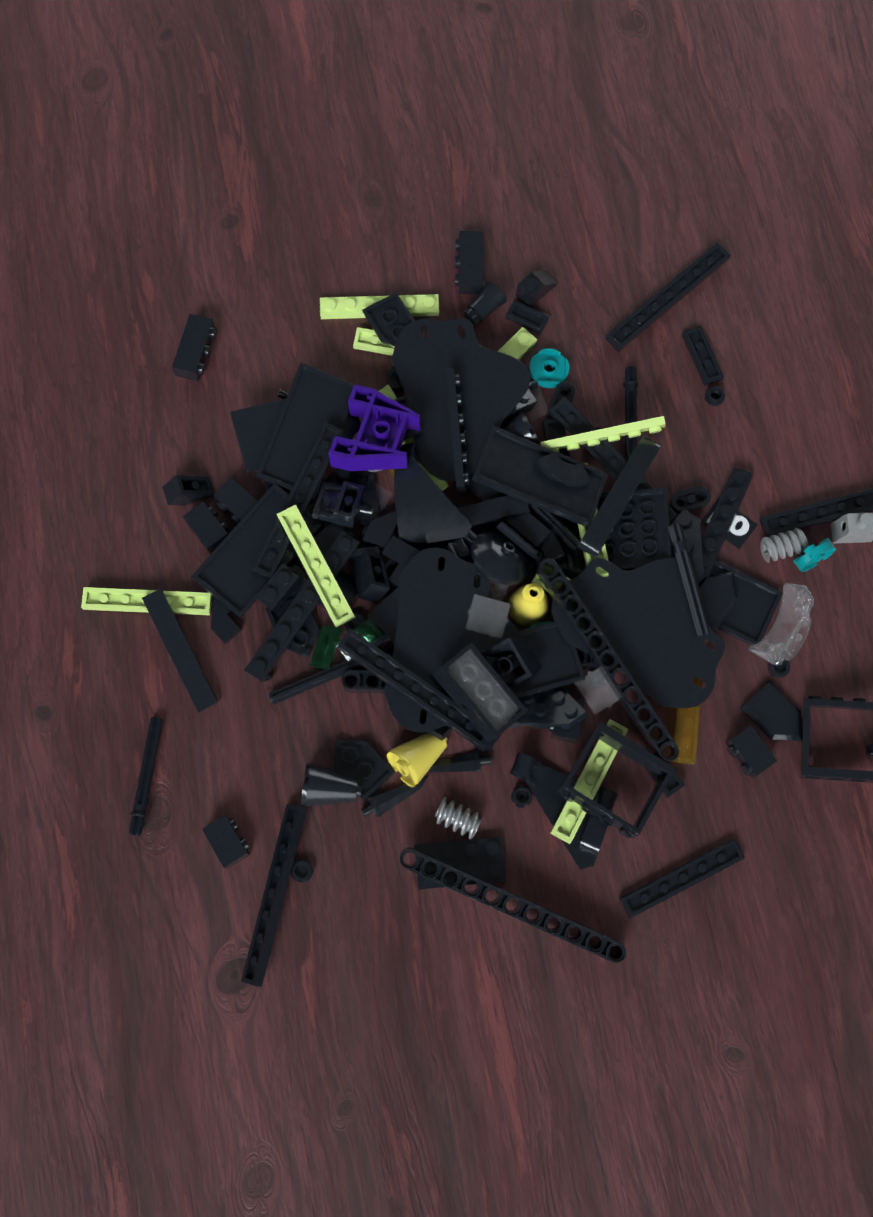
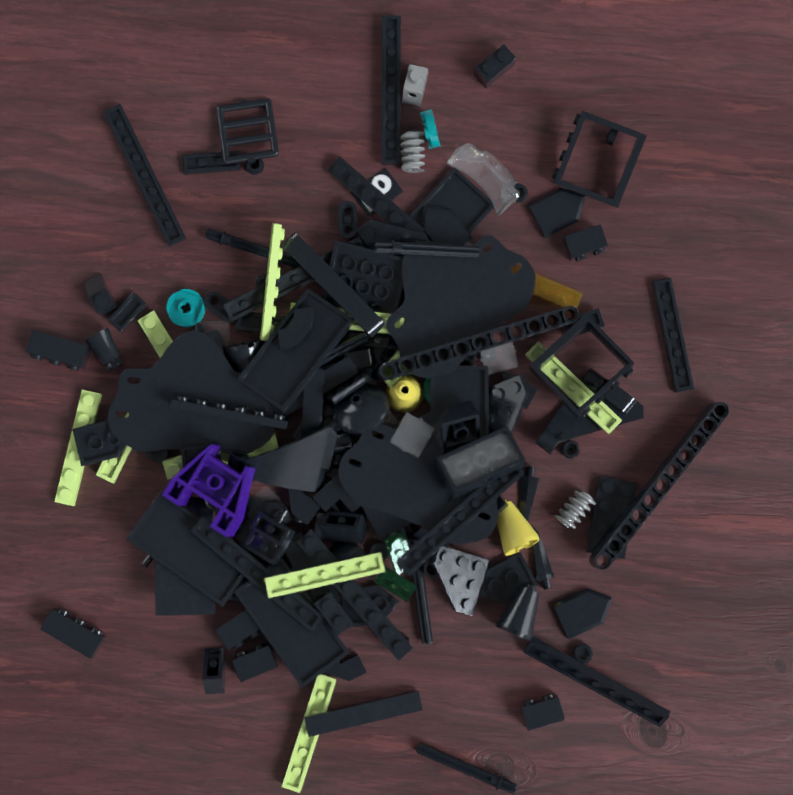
camera: 70 degrees left, 10 degrees up
none -> black bar [216,98,279,164]
none -> plate [431,546,489,616]
none -> black tile [552,588,613,639]

